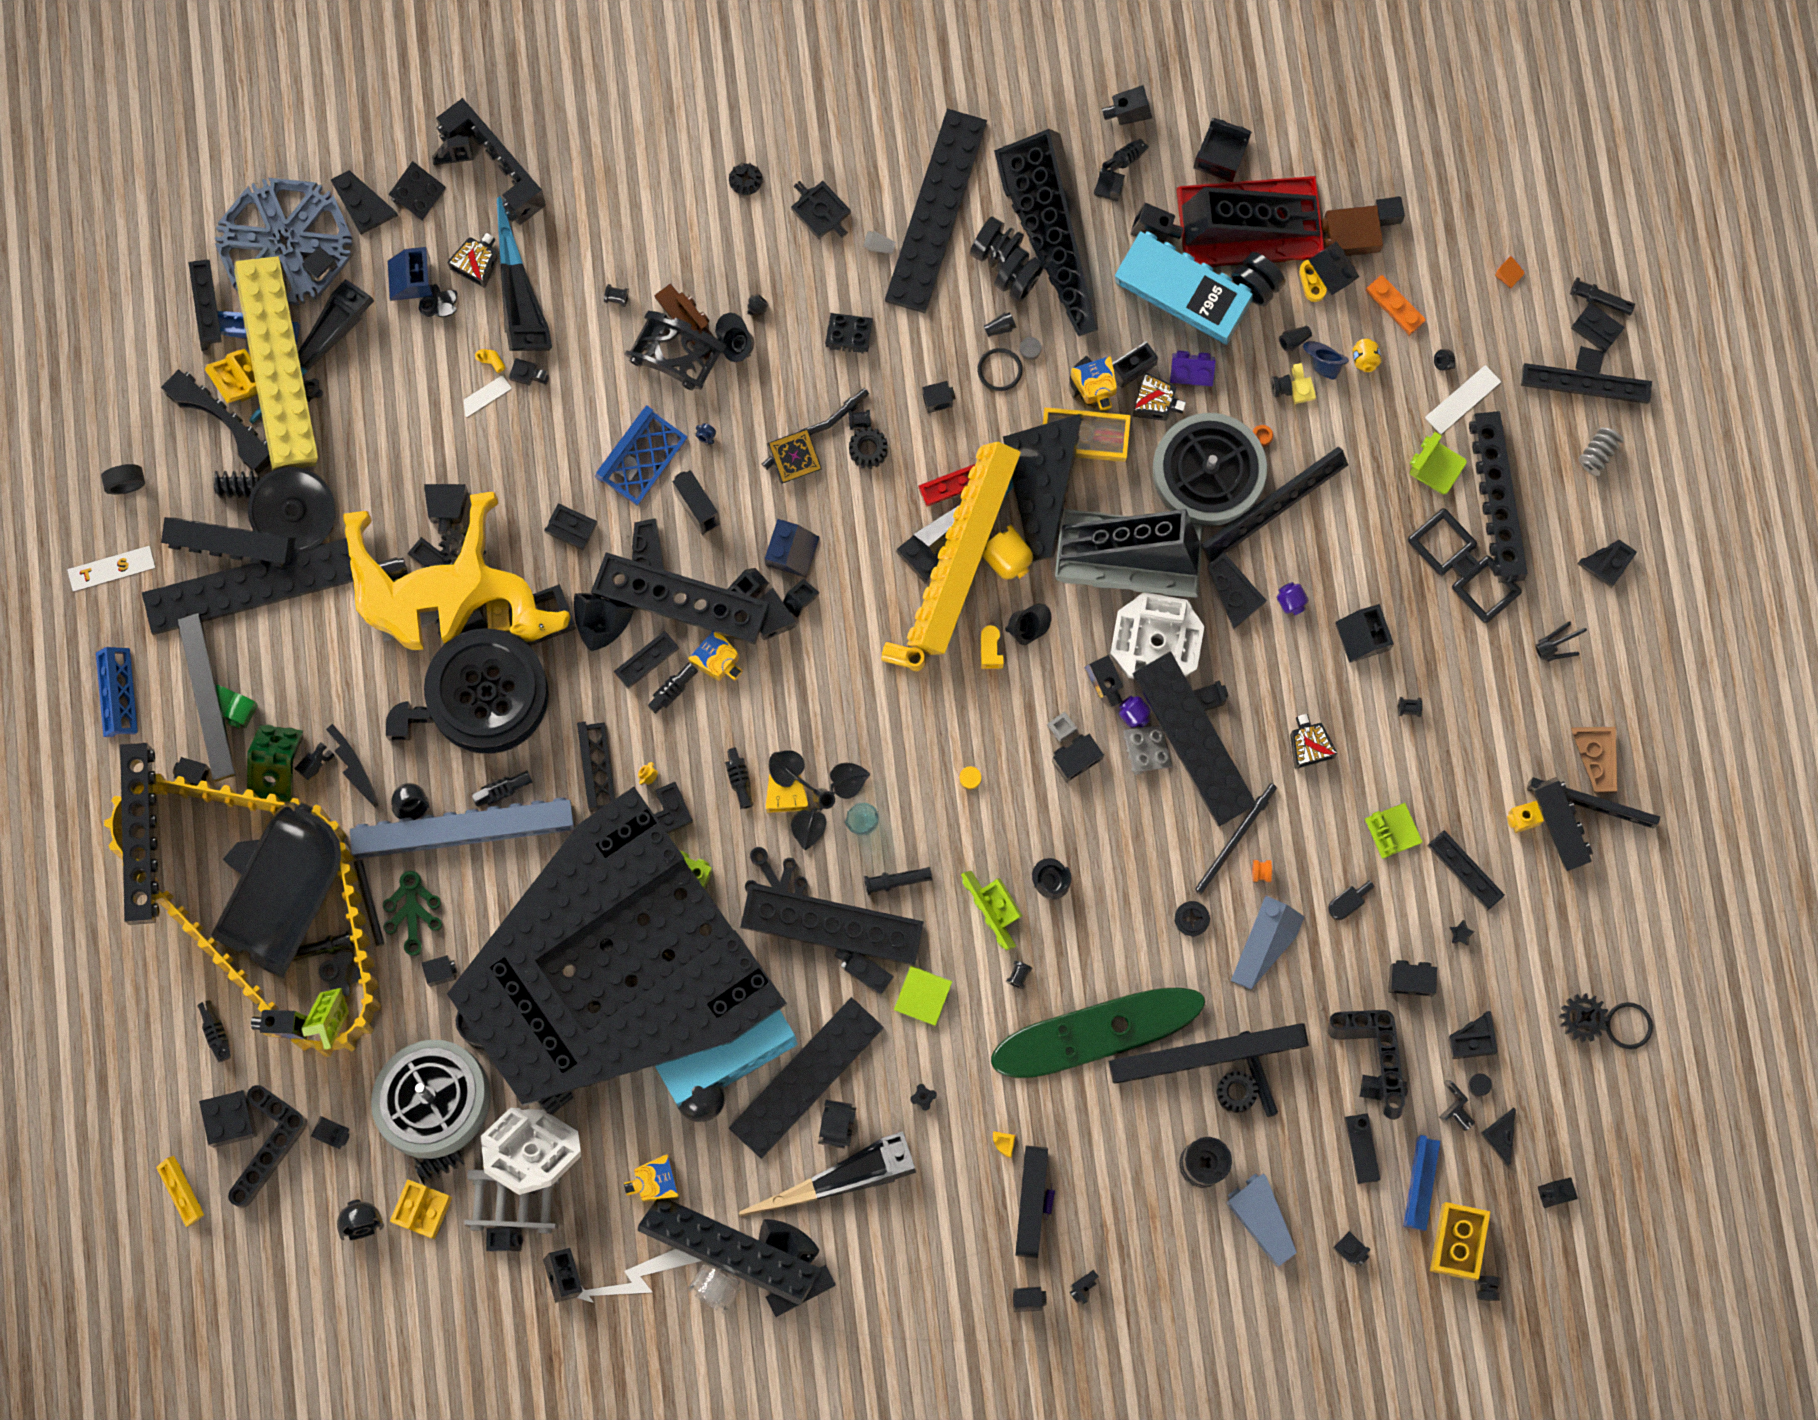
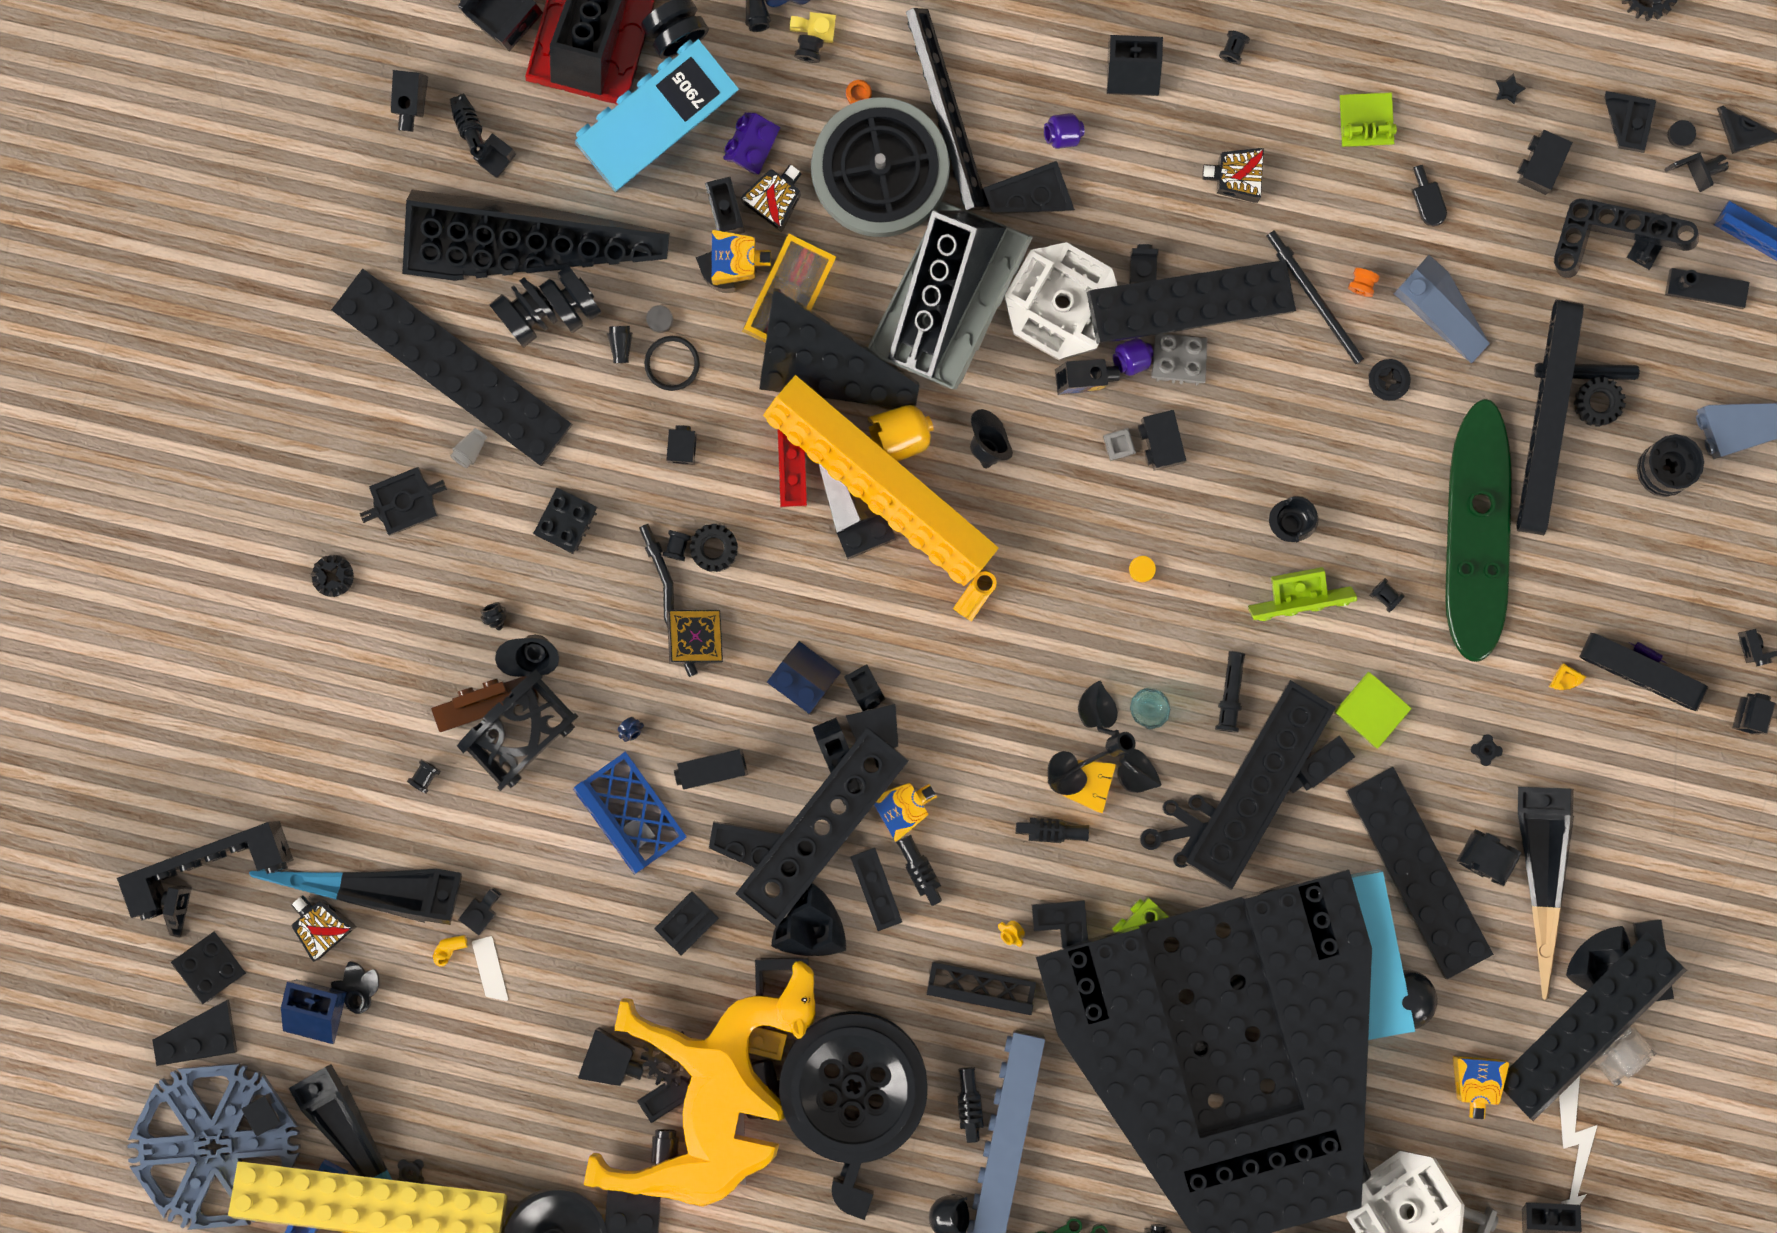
camera: 65 degrees left, 10 degrees up
yellow leg [981,625,1004,669] -> none
black torso [1130,203,1183,243] -> none
black tile [1427,830,1505,910] -> none

